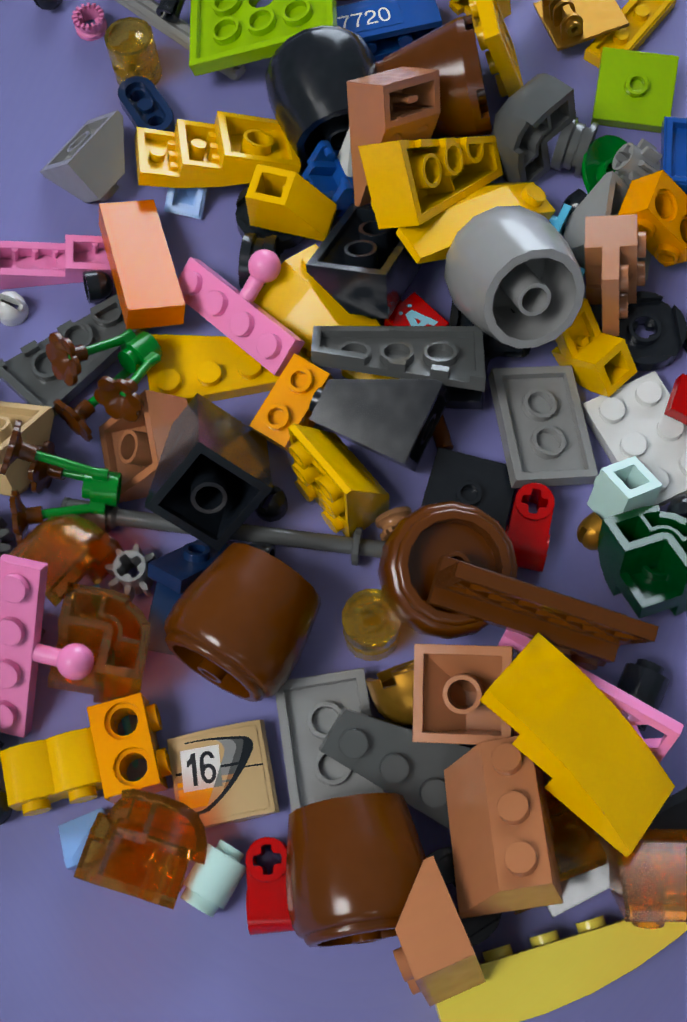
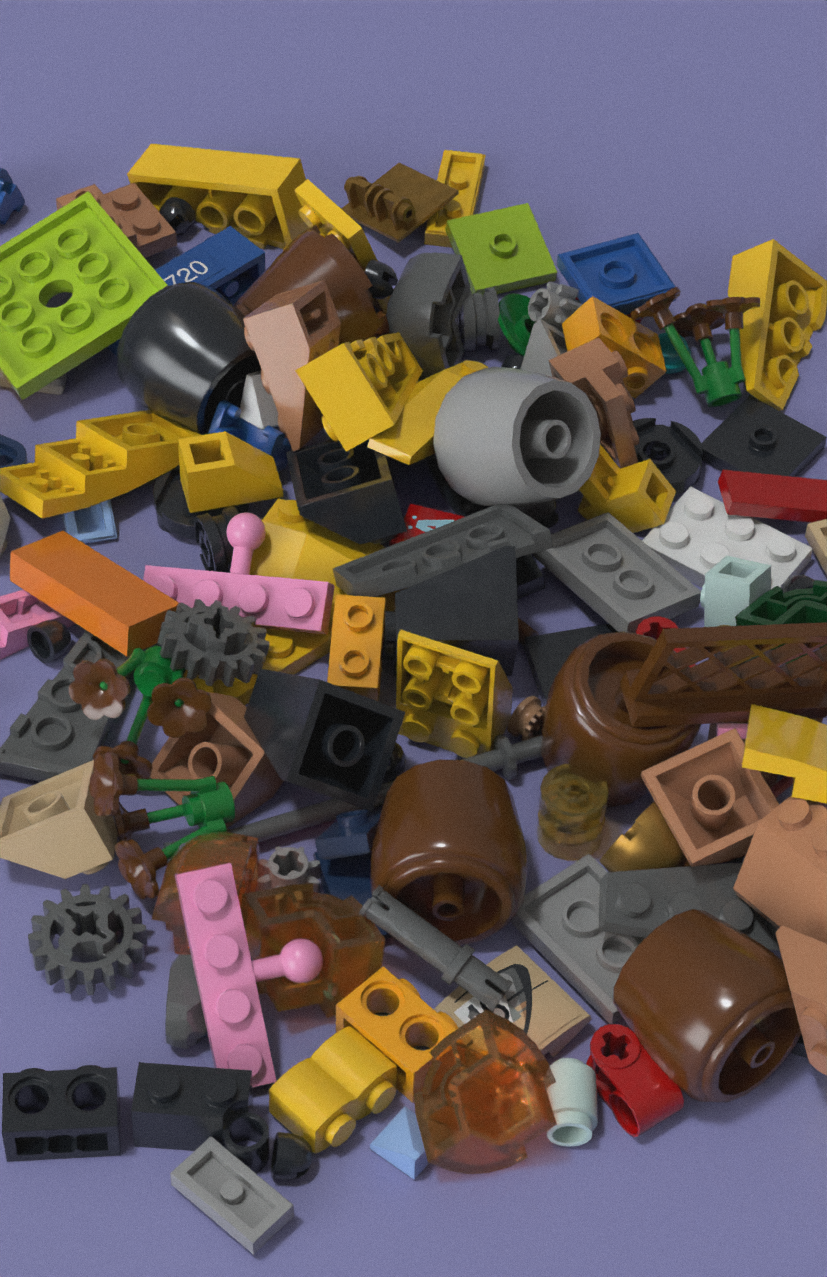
camera: 35 degrees left, 20 degrees down
none -> dark grey gear [158,599,270,687]
none -> dark grey pin [359,885,513,1011]
none -> black hinge [364,259,398,299]

